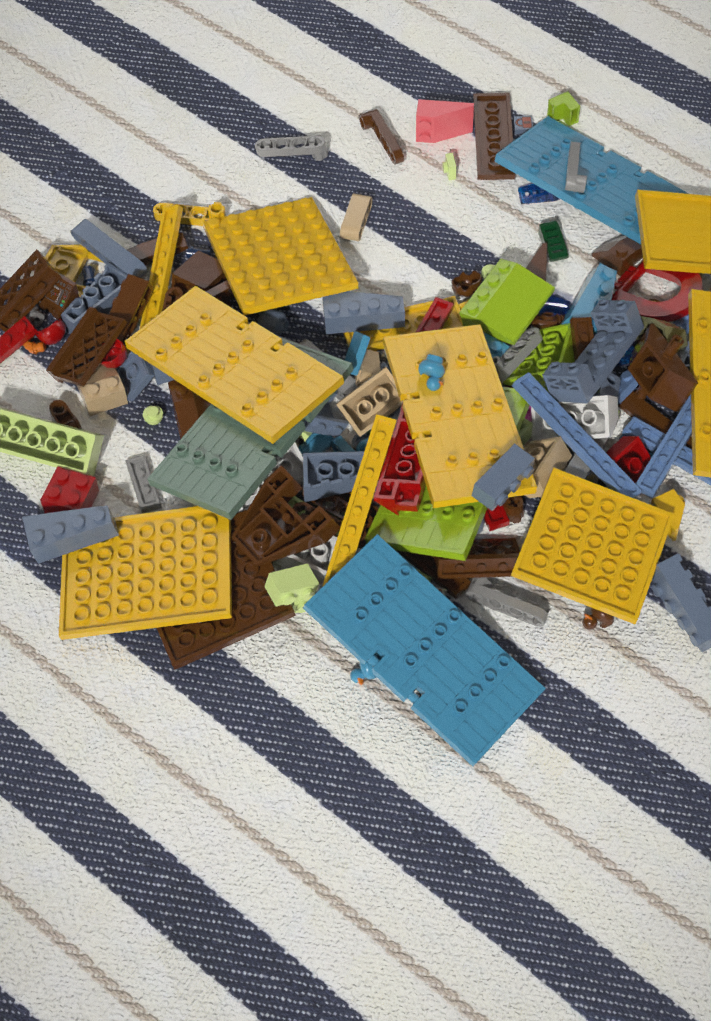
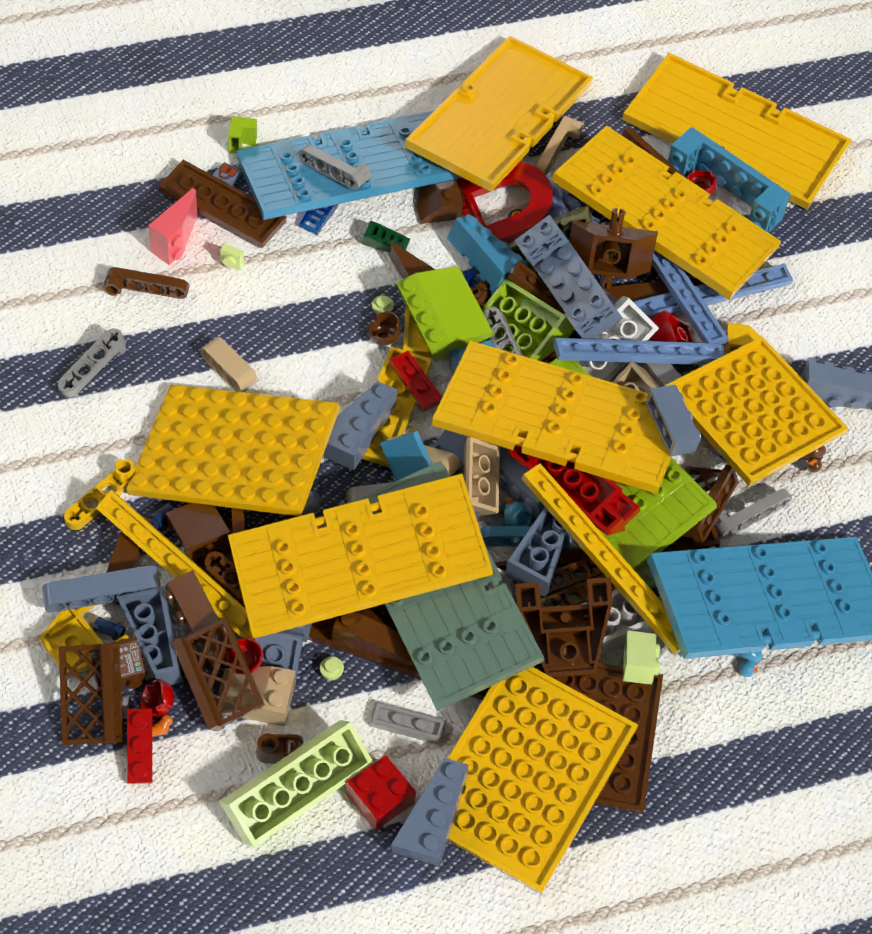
camera: 65 degrees left, 0 degrees up
dark azure animal [418,354,445,391] -> none

